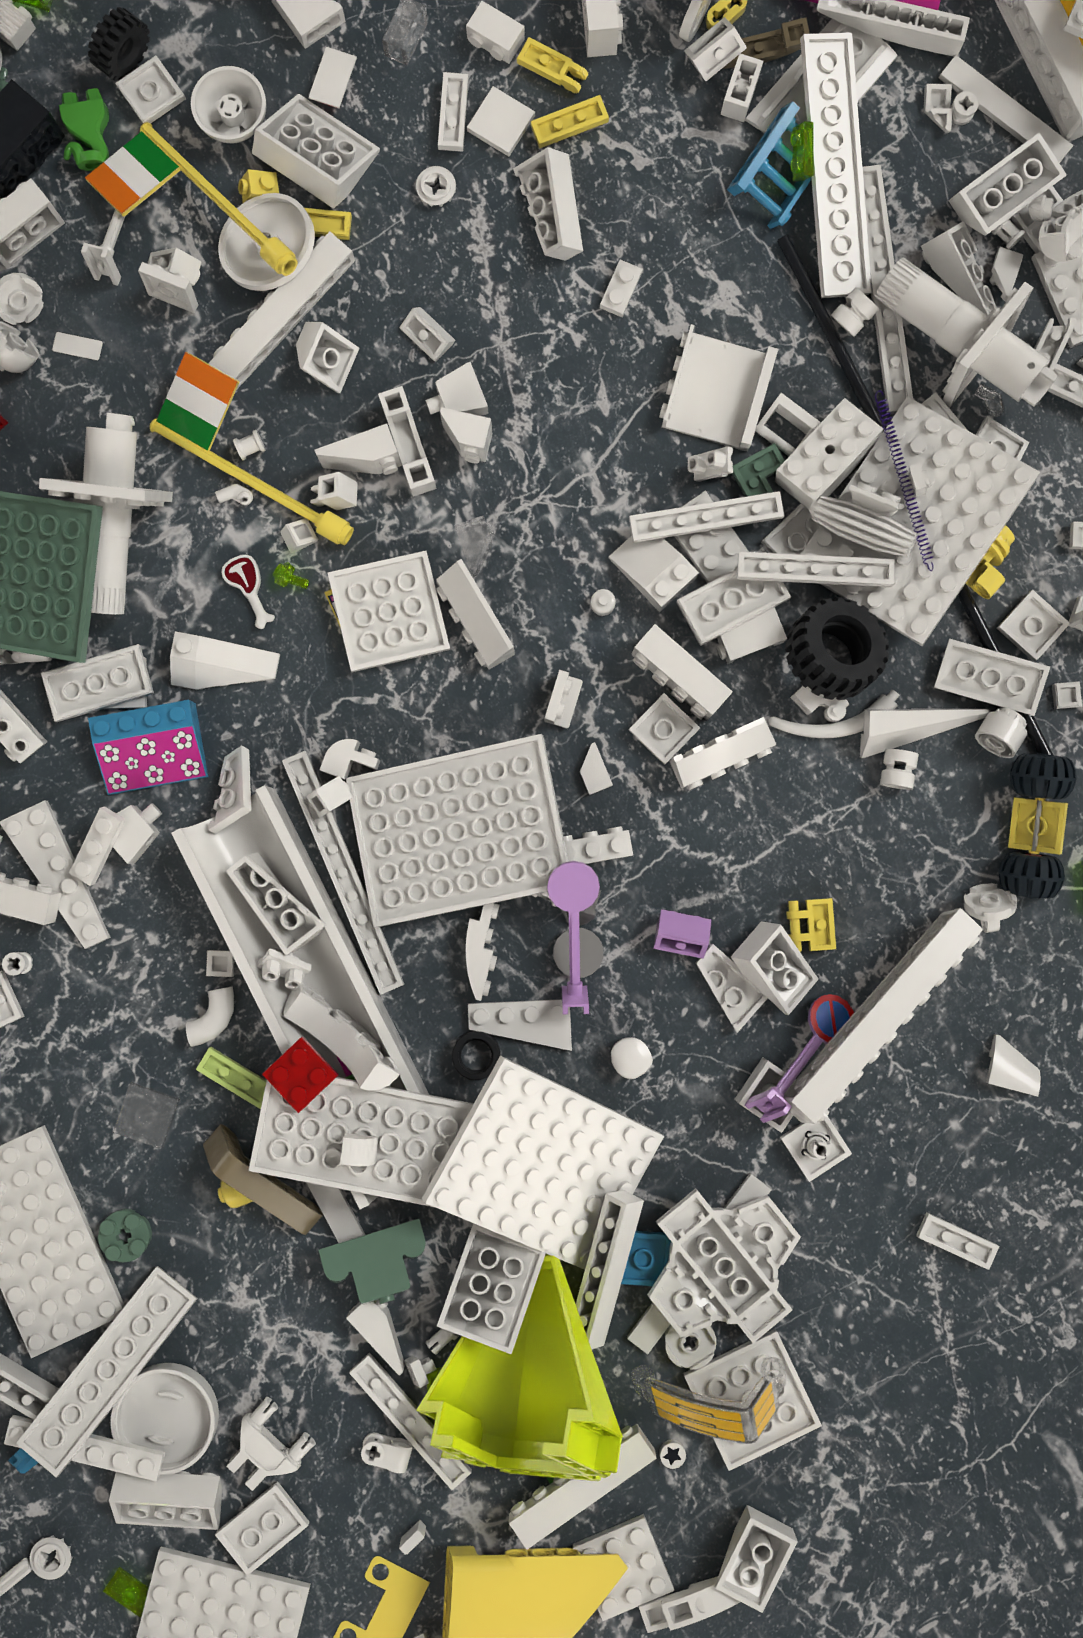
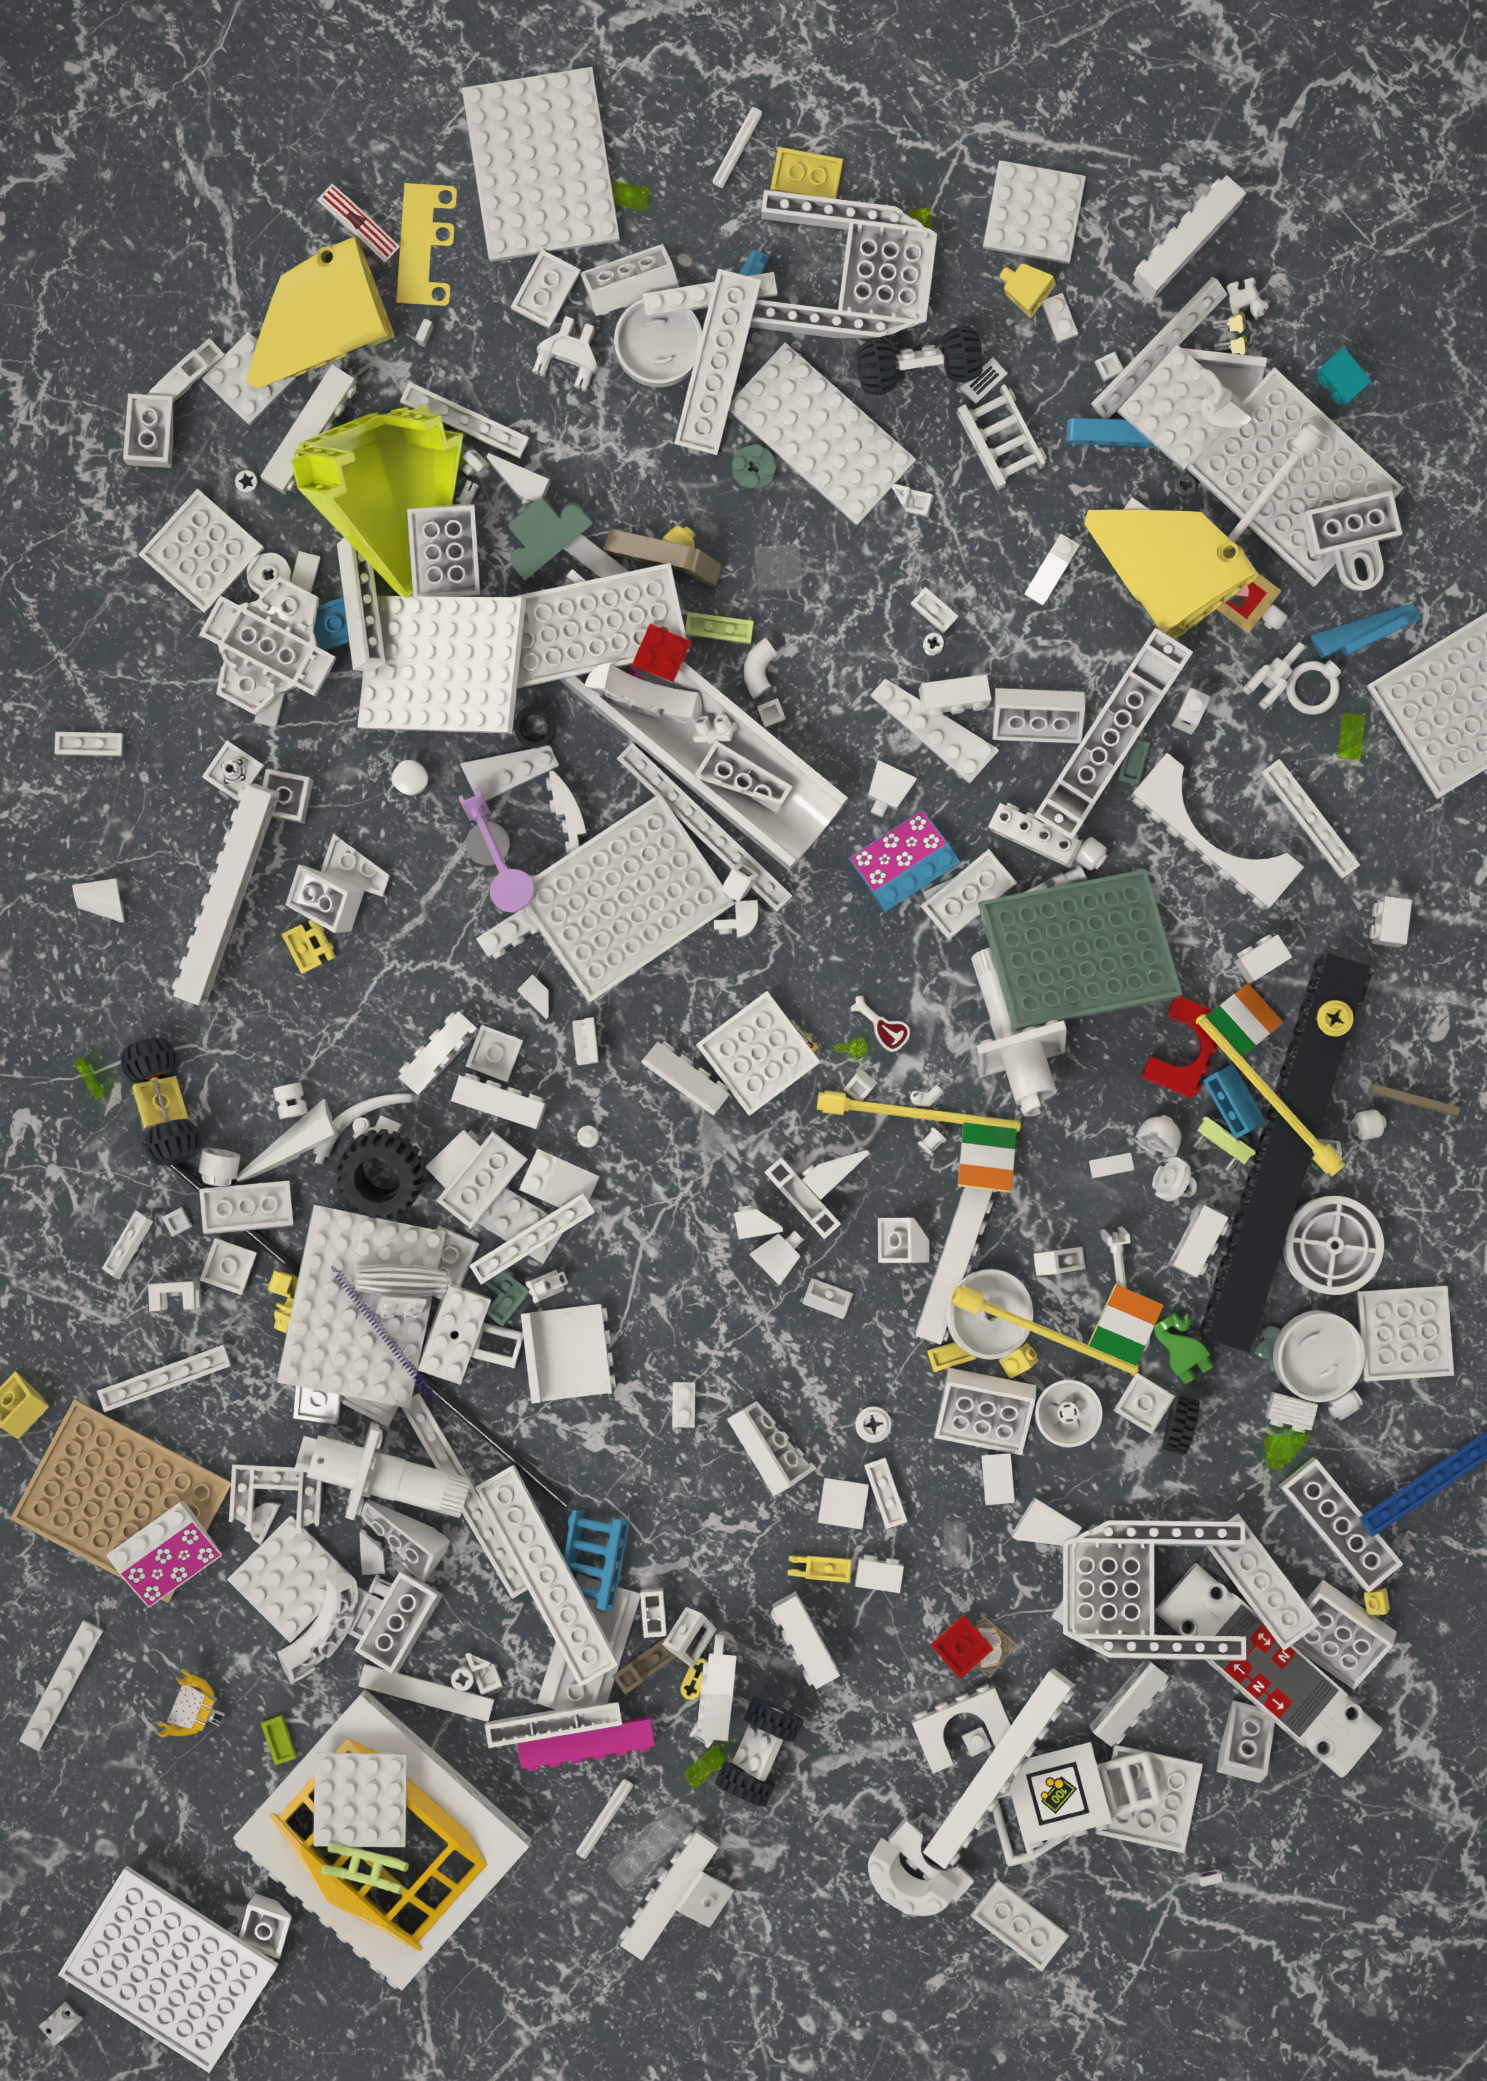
camera: 160 degrees right, 0 degrees up
white gear [30,1535,73,1580] -> none
white plate [69,806,126,886] -> none
white plate [138,262,198,313] -> none
white wedge [170,631,280,690] -> none
white wing [208,745,251,834] -> none
white brick [310,472,358,510] -> none
white brick [340,1133,378,1166] -> none
white piece [361,1432,413,1473] -> none
light yellow plate [531,95,609,148] -> none
panel [631,1357,786,1444] -> none
lavender brick [653,909,711,959] -> none
white plate [737,552,895,587] -> none
piece [745,994,854,1123] -> none
clear neon green plate [790,121,814,181] -> none
white wheel [831,287,879,337] -> none
white plate [909,463,930,498] -> none
white tile [964,883,1017,933] -> none
white plate [1028,195,1054,222] -> none

